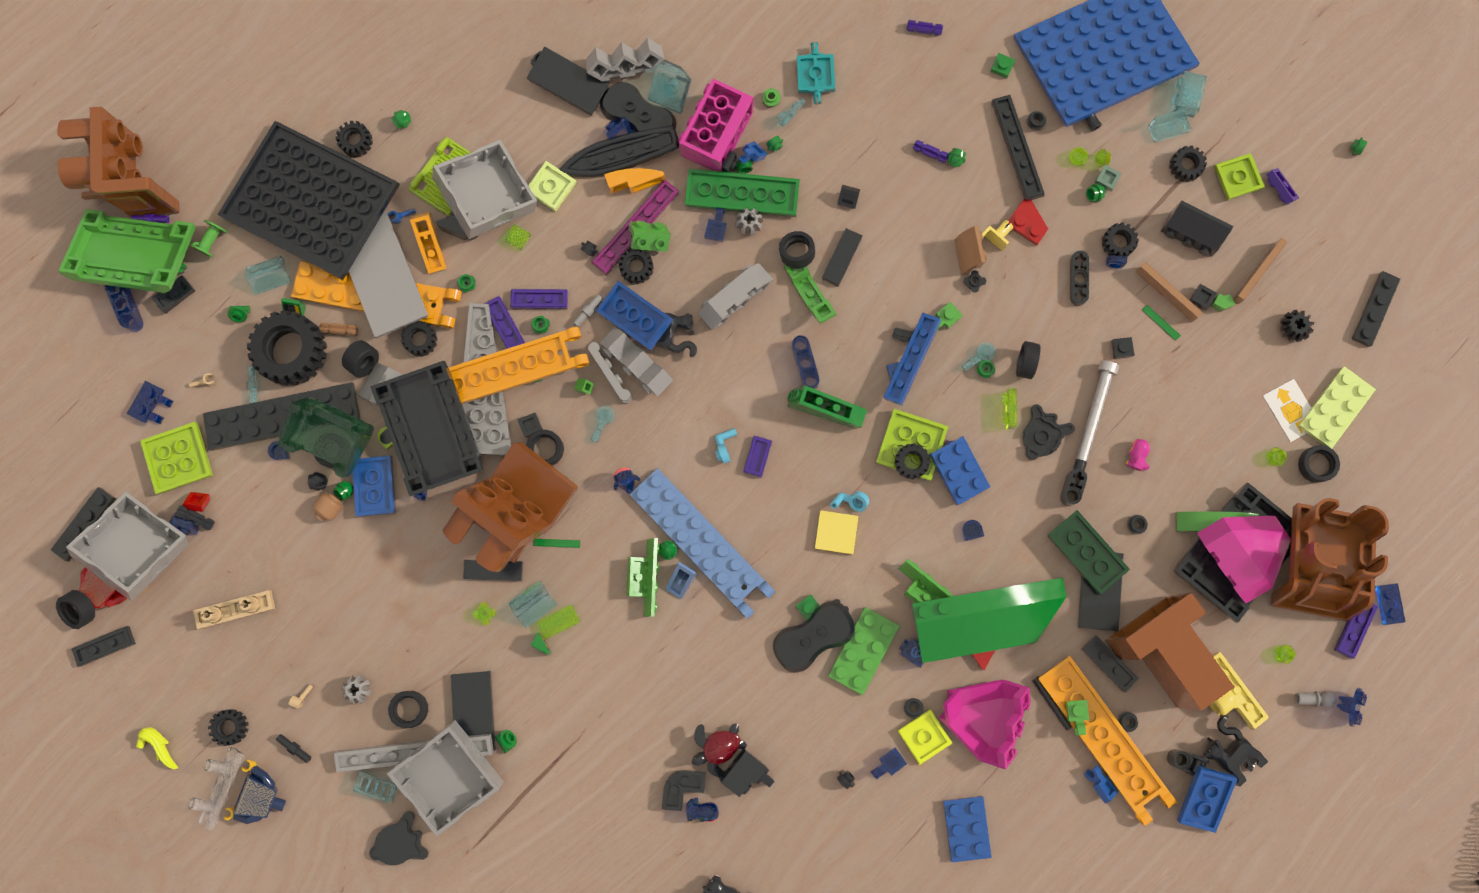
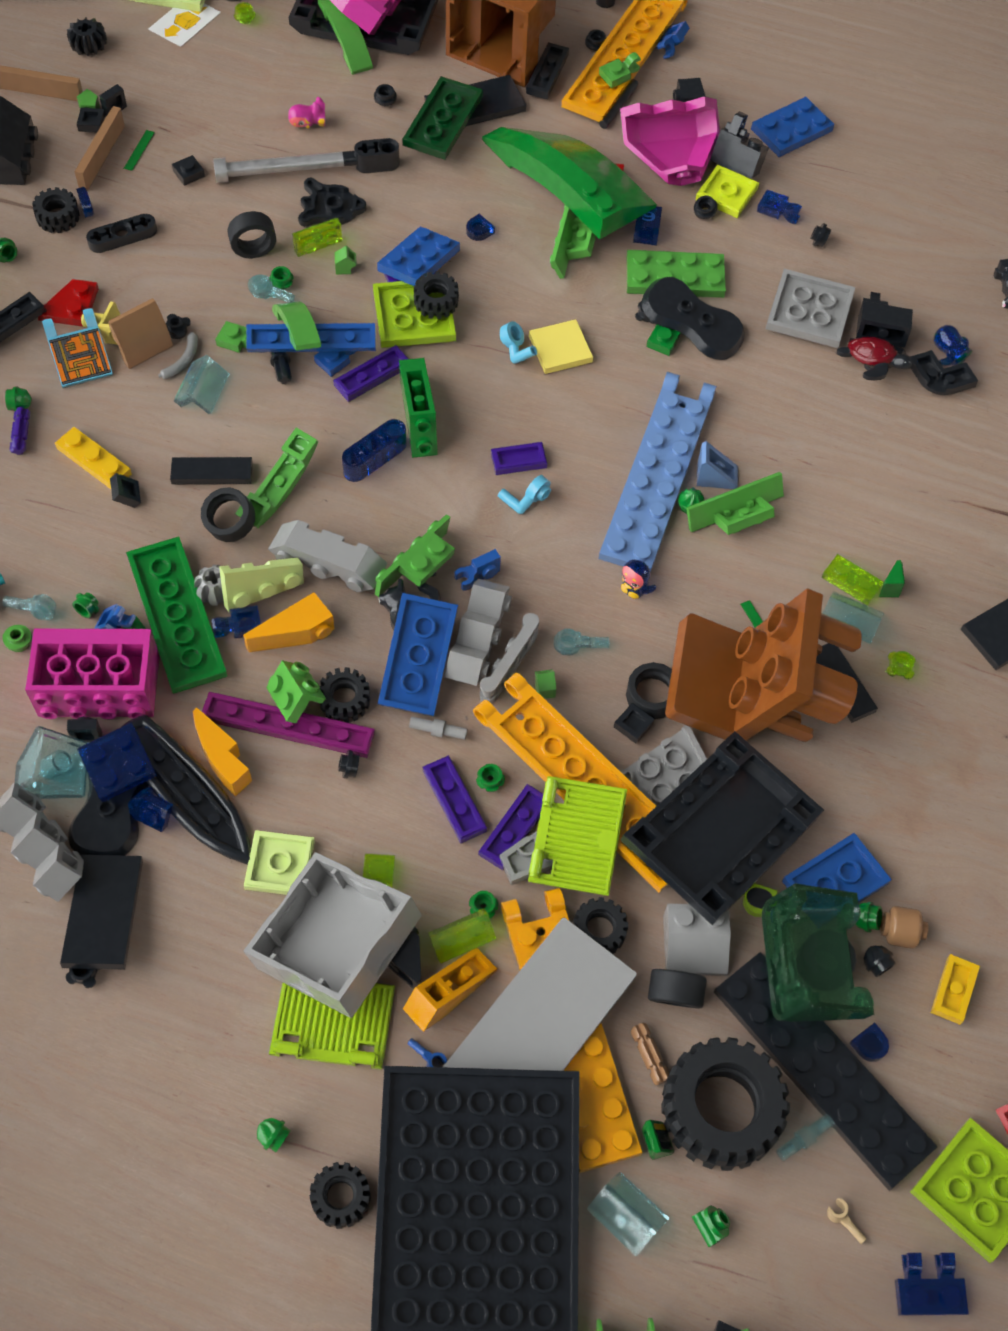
camera: 125 degrees left, 20 degrees down
none -> flag [42,308,113,388]
none -> yellow plate [55,427,132,489]
none -> black plate [67,716,102,743]
none -> clear blue plate [77,722,157,802]
none -> black plate [99,84,127,116]
none -> light grey piece [158,332,198,379]
none -> clear light blue panel [173,355,230,414]
none -> yellowish green wing [219,557,304,612]
none -> light orange slope [243,592,335,652]
none -> bright green slope [272,301,321,351]
none -> dark purple tile [333,345,408,402]
none -> bright green piece [335,246,357,275]
none -> bright green bracket [375,514,455,597]
none -> clear neon green plate [428,909,496,964]
none -> blue plate [454,549,501,591]
none -> lime window [528,776,627,896]
none -> black brick [673,78,706,102]
none -> black hinge [710,111,769,179]
none -> light grey plate [766,269,856,348]
none -> yellow plate [930,954,980,1025]

